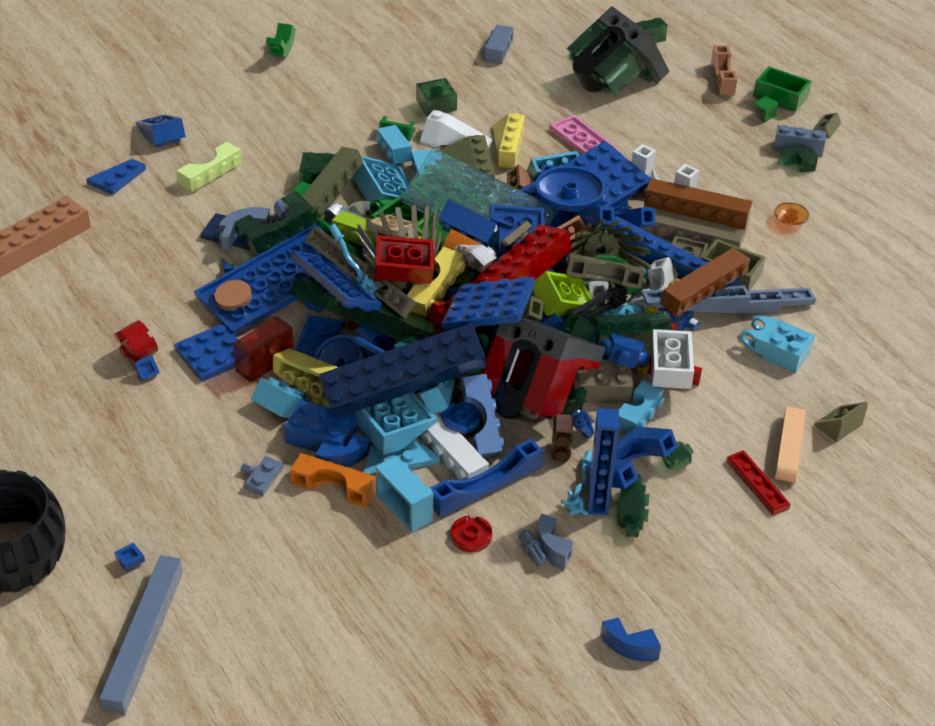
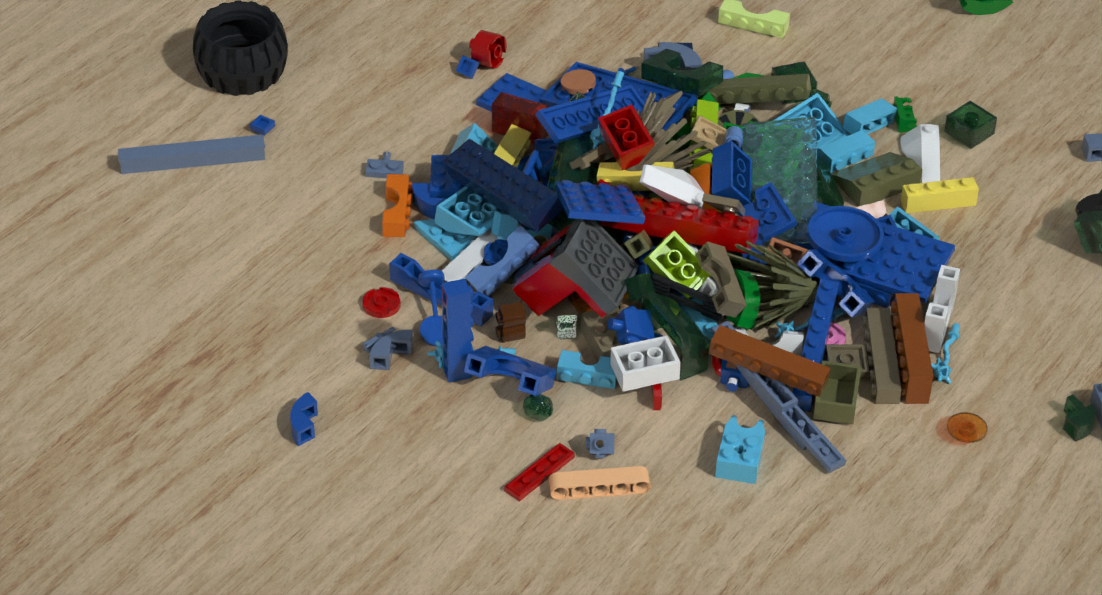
camera: 70 degrees right, 0 degrees up
medium azure piece [375,456,434,533] -> none
bright pink tile [549,115,615,155] -> none
blue hinge [571,409,595,438] -> none
clear green hinge [617,474,649,538] -> none
olive slope [814,402,868,442] -> none
none -> blue piece [418,270,445,347]
none -> sand blue brick [586,429,615,458]
none -> medium blue brick [725,126,744,148]

